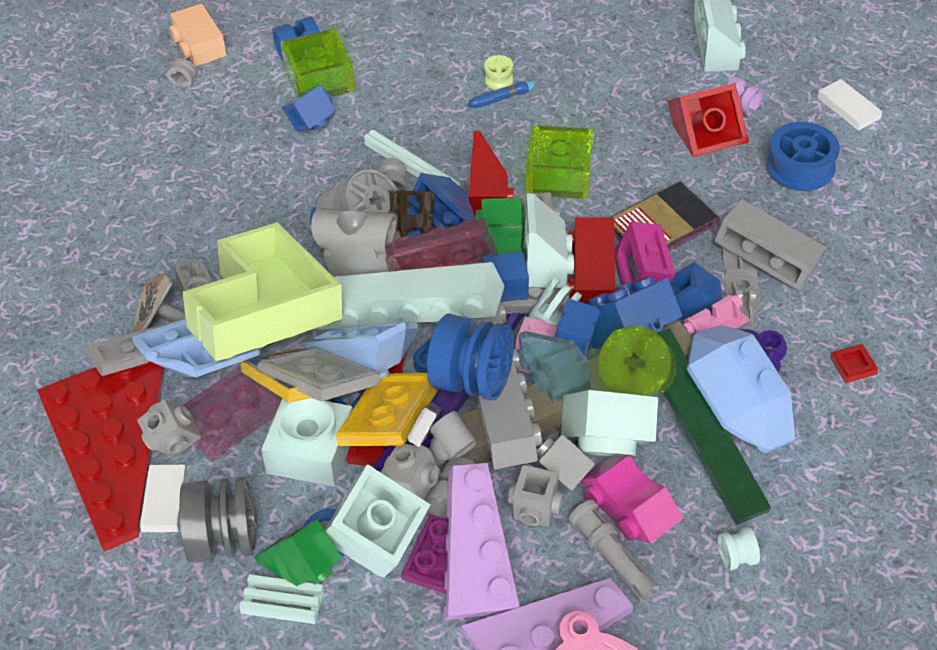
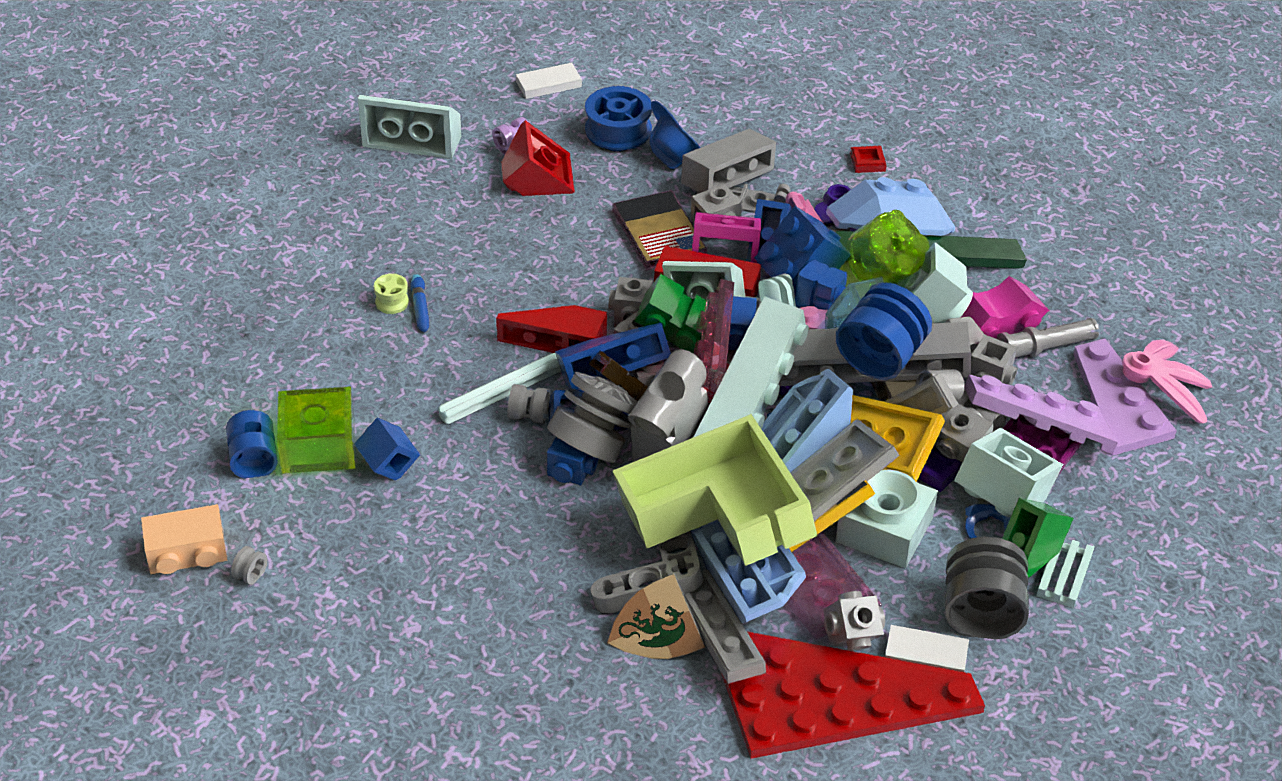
camera: 80 degrees left, 5 degrees down
clear neon green brick [526,125,594,199] -> none
light aqua wheel [717,527,760,571] -> none
none -> blue piece [649,100,700,170]
none -> light grey brick [690,184,743,239]

